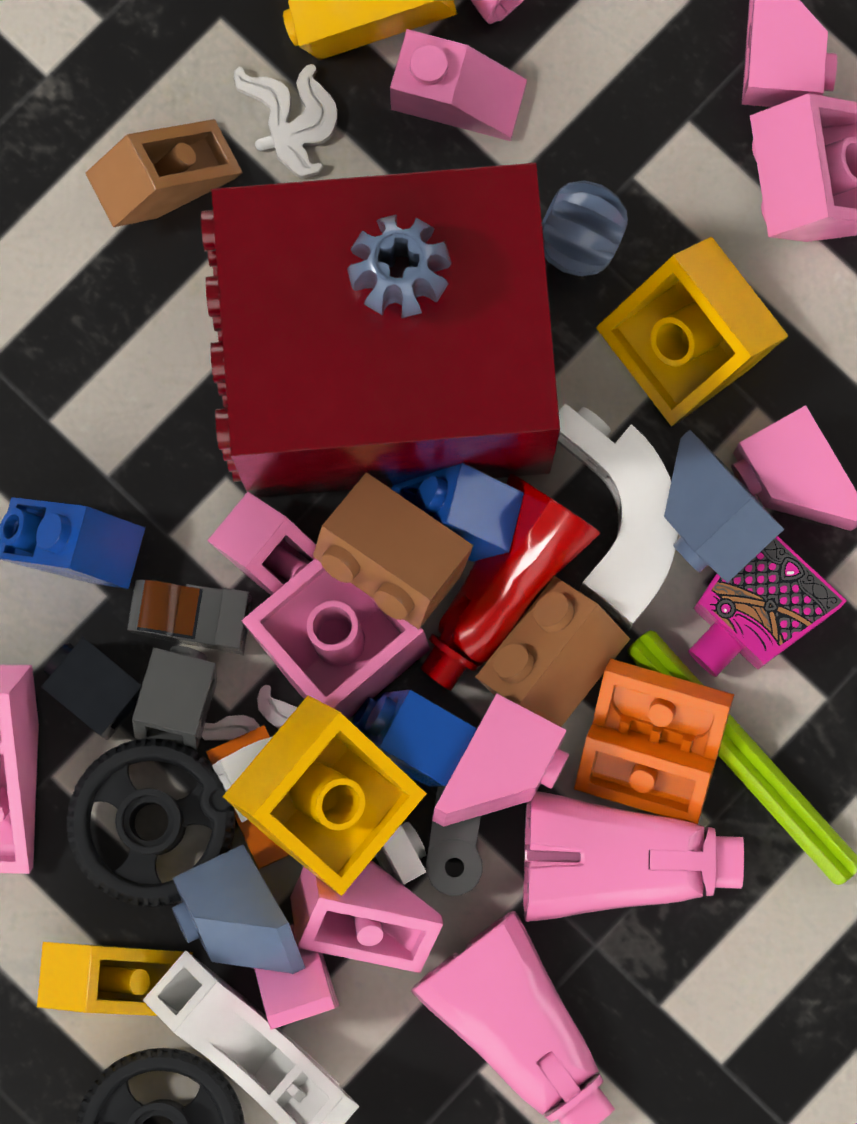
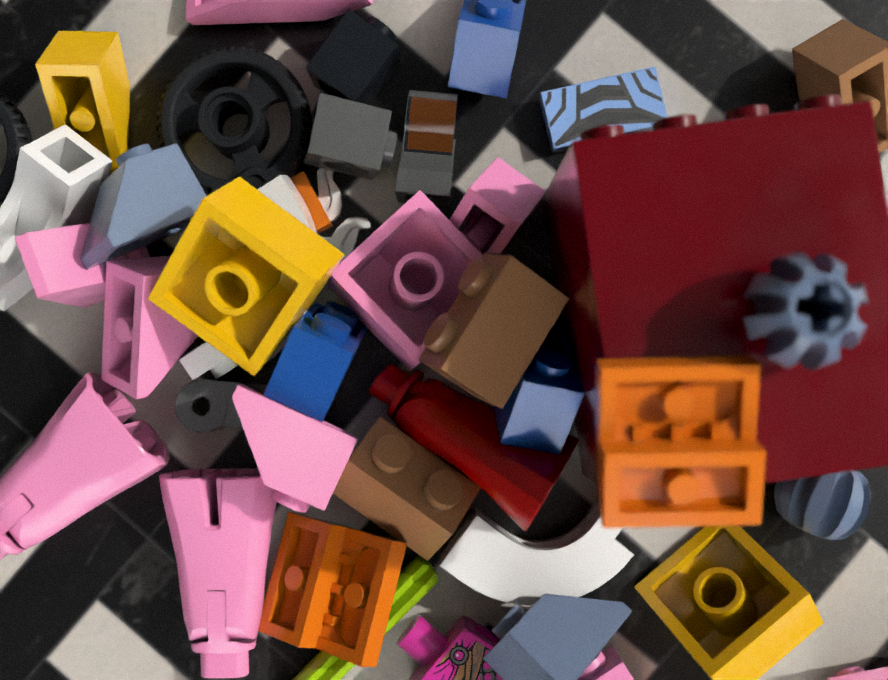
camera: 85 degrees right, 5 degrees up
none -> tile [539,66,667,154]
none -> orange slope [596,356,766,528]

